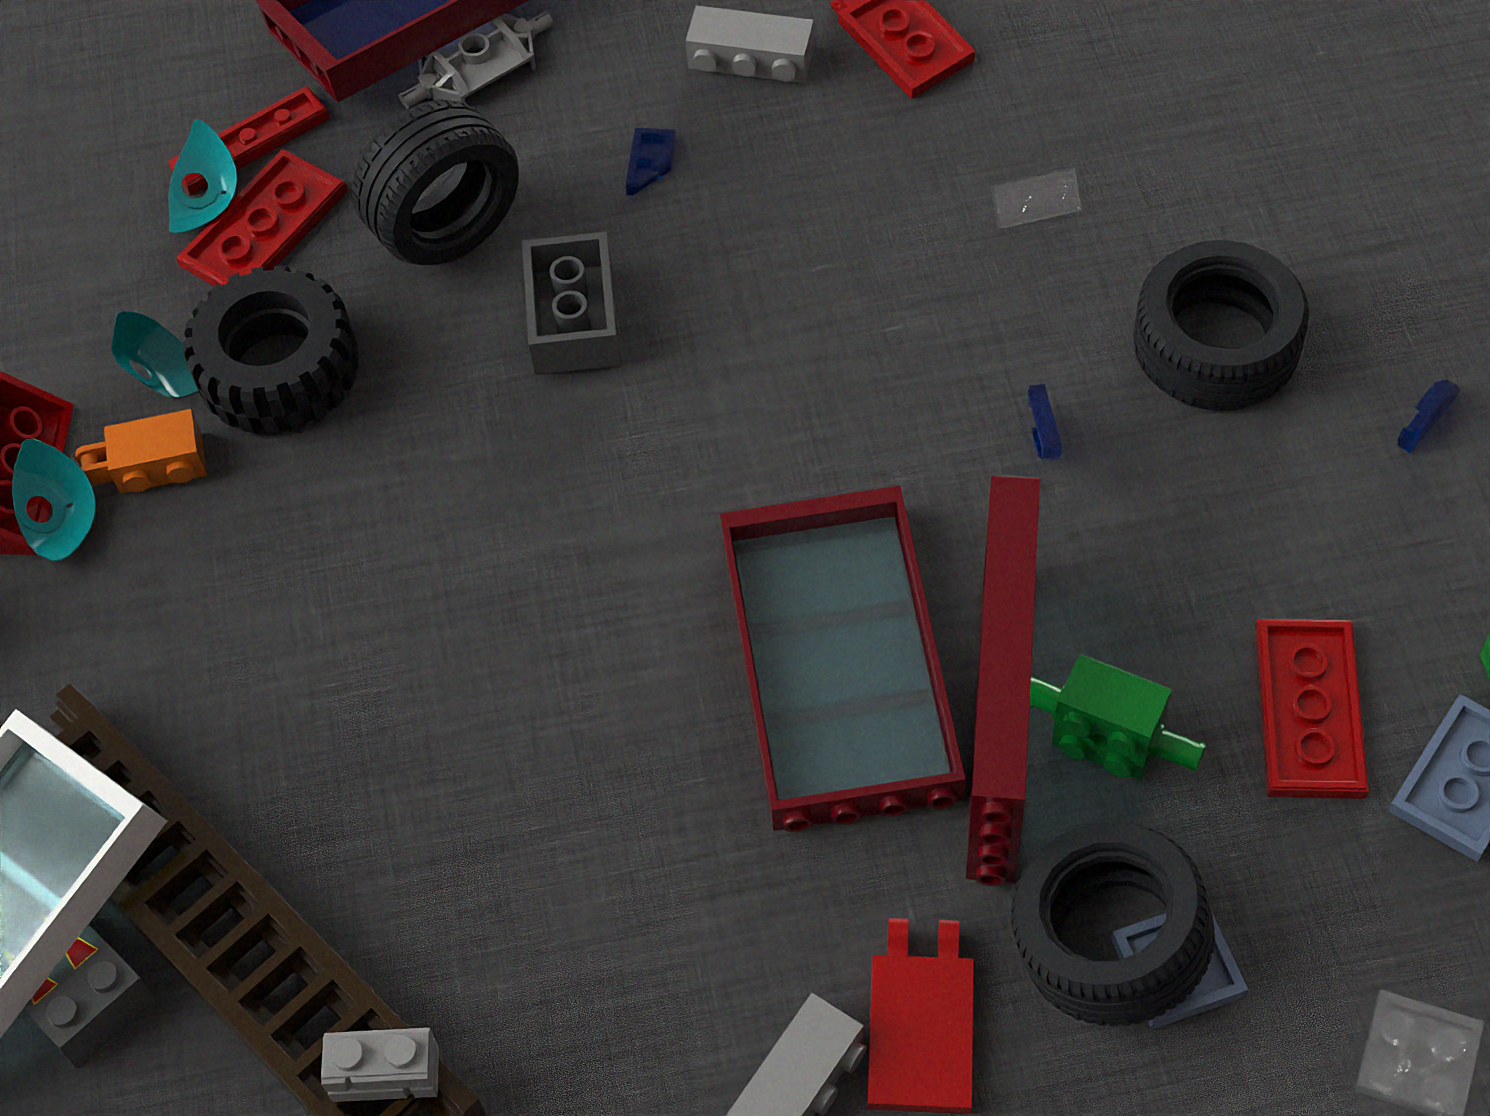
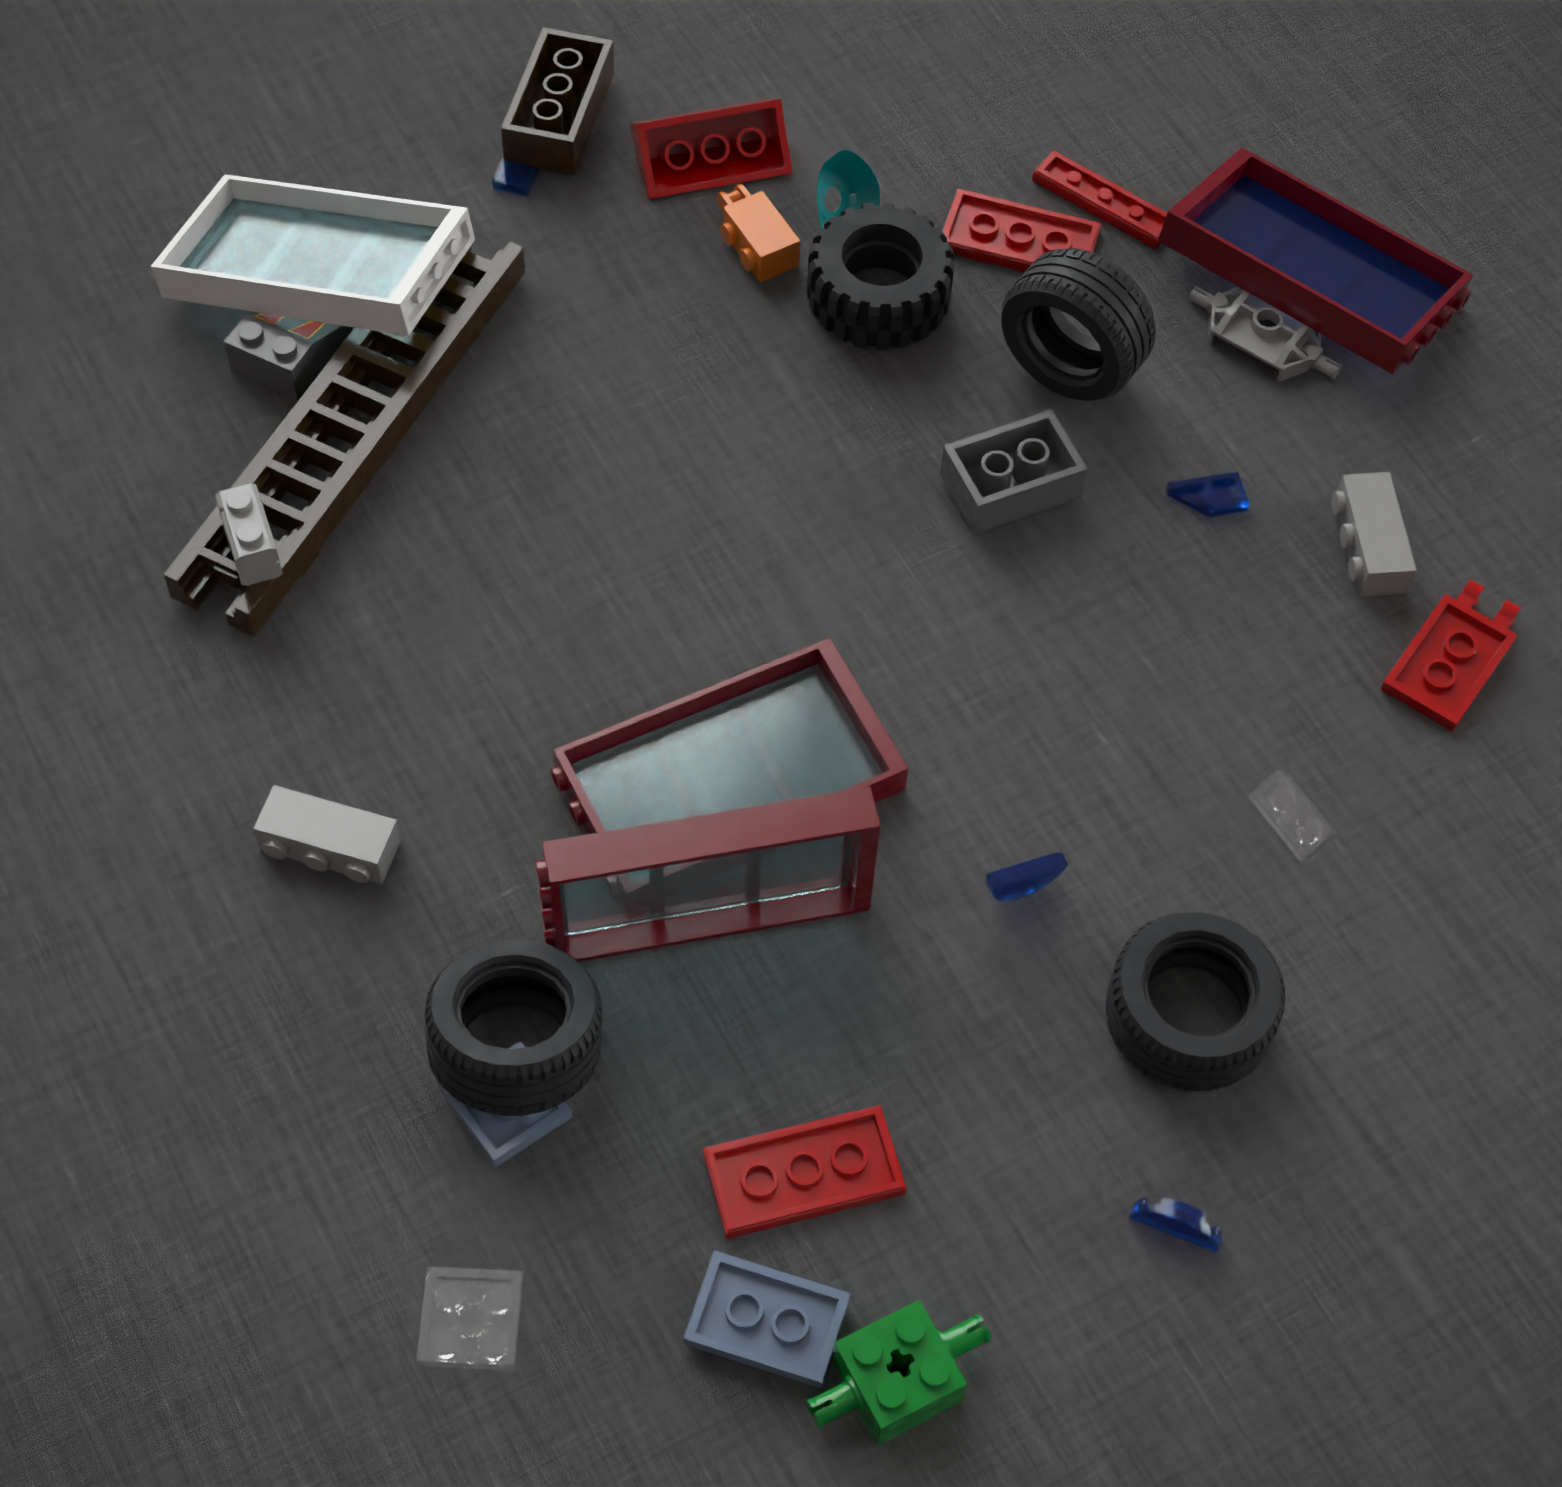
camera: 65 degrees right, 0 degrees up
teal piece [12,439,96,561] -> none
teal piece [168,119,237,233] -> none
red tile [867,918,974,1114] -> none
green brick [1030,654,1207,781] -> none

